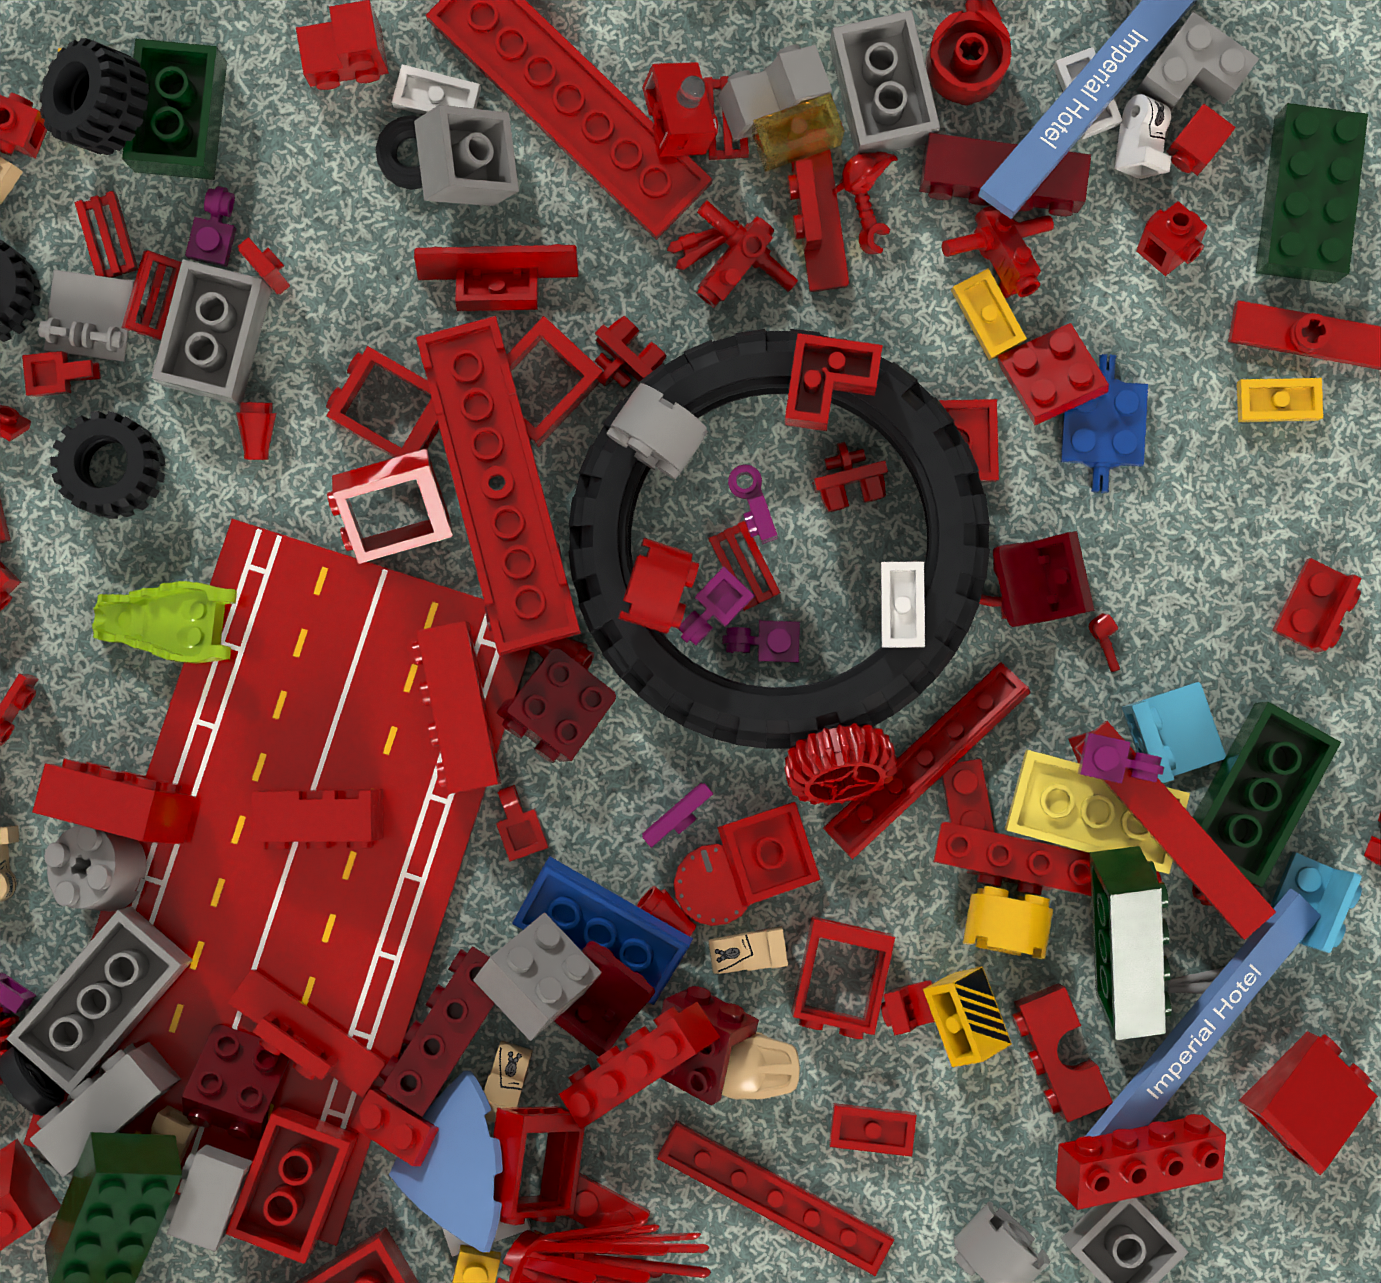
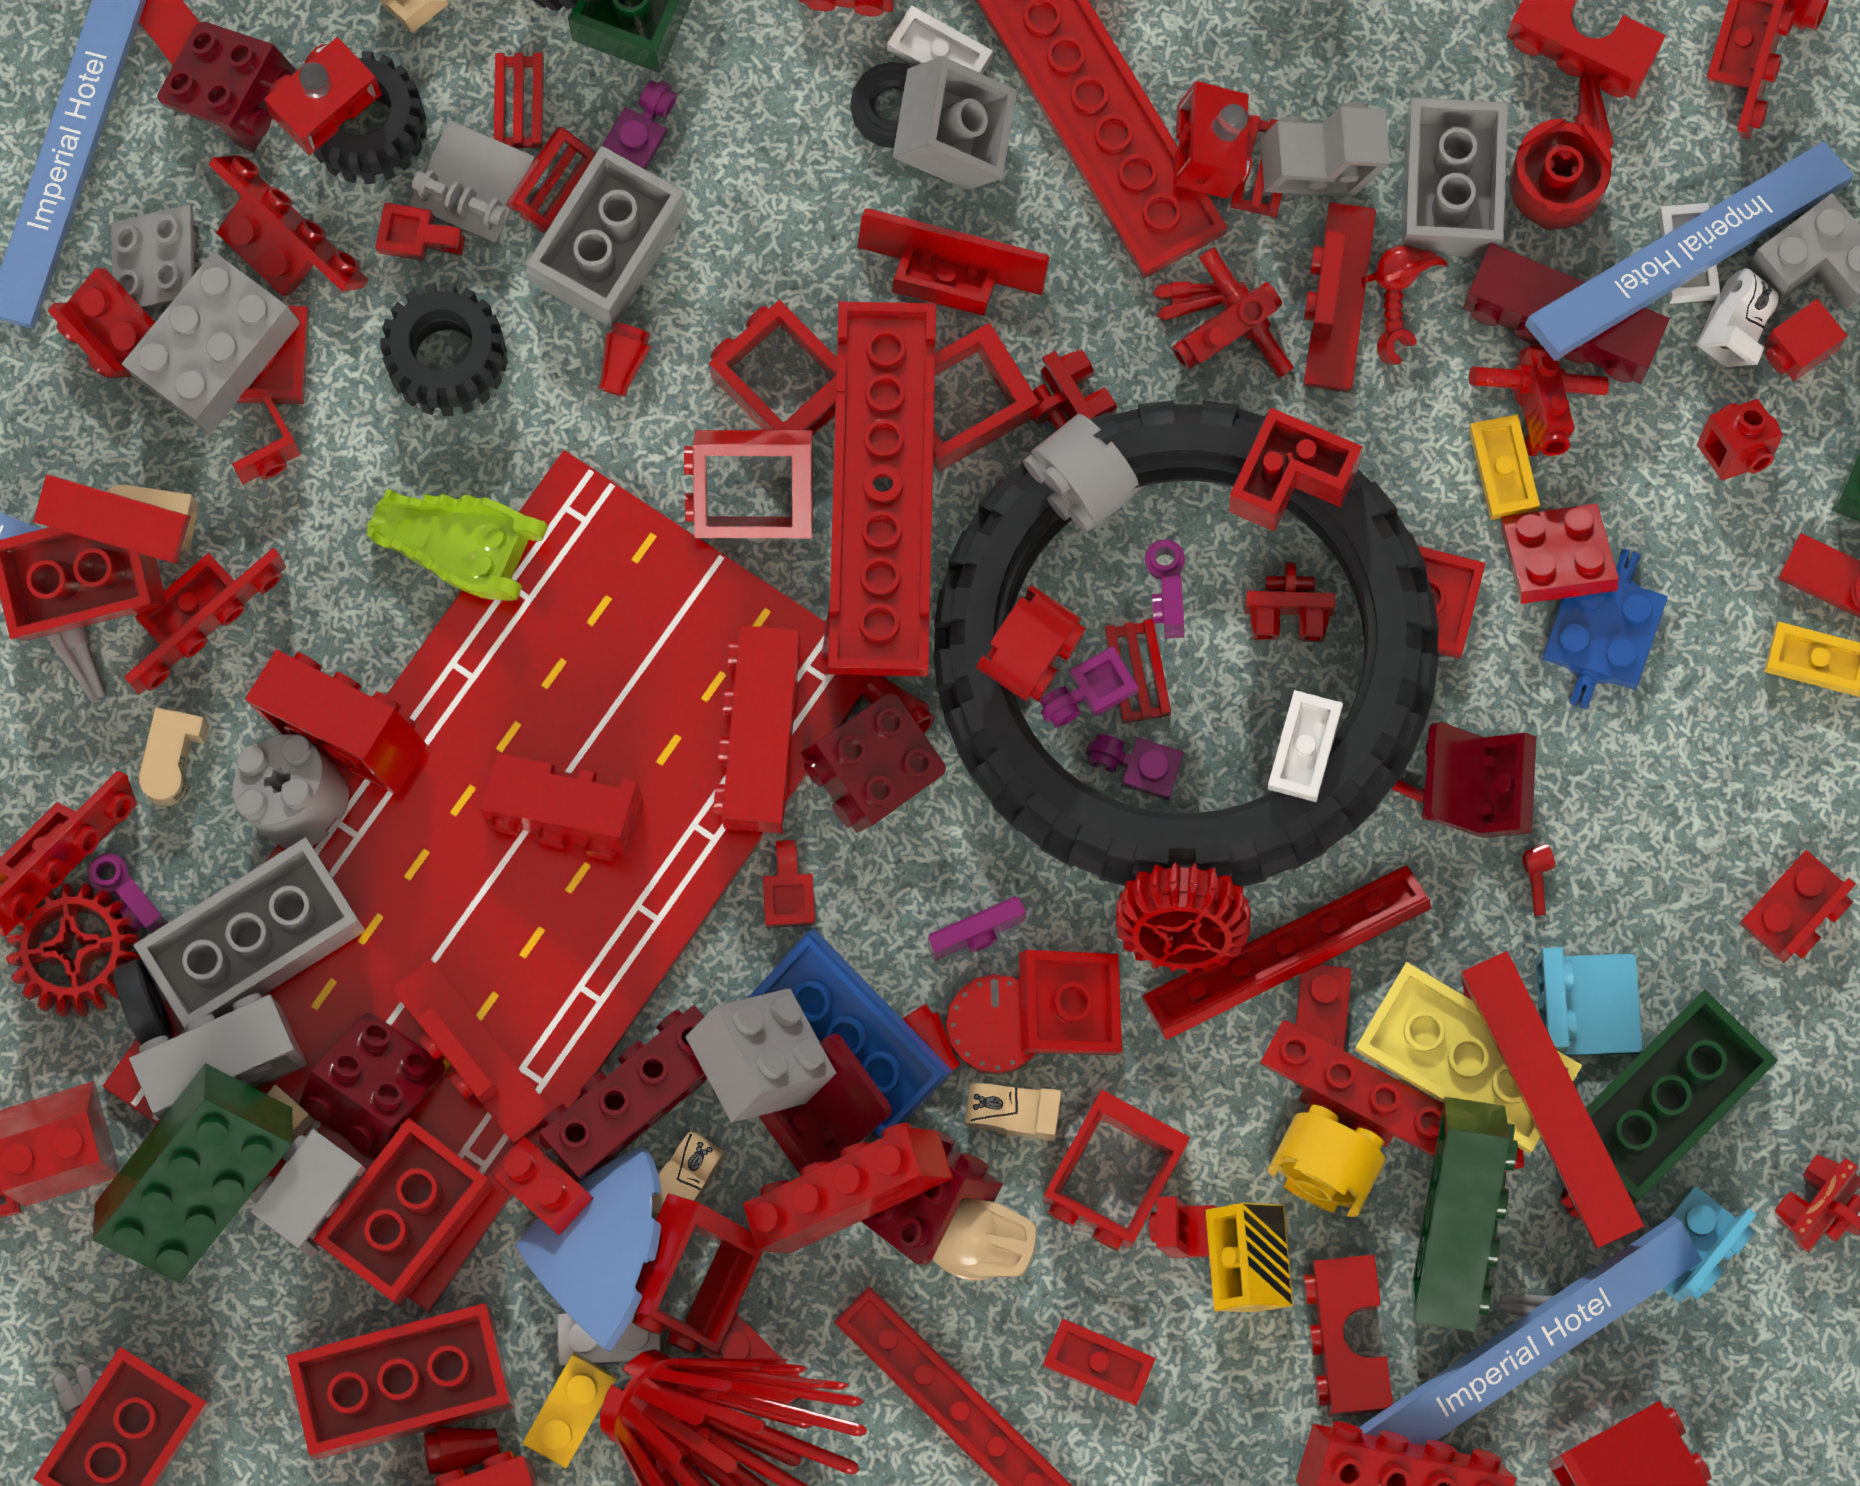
camera: 20 degrees right, 10 degrees down
red plate [238,237,291,294] -> none
clear yellow brick [752,93,845,172] -> none
magenta plate [1078,733,1164,783] -> none

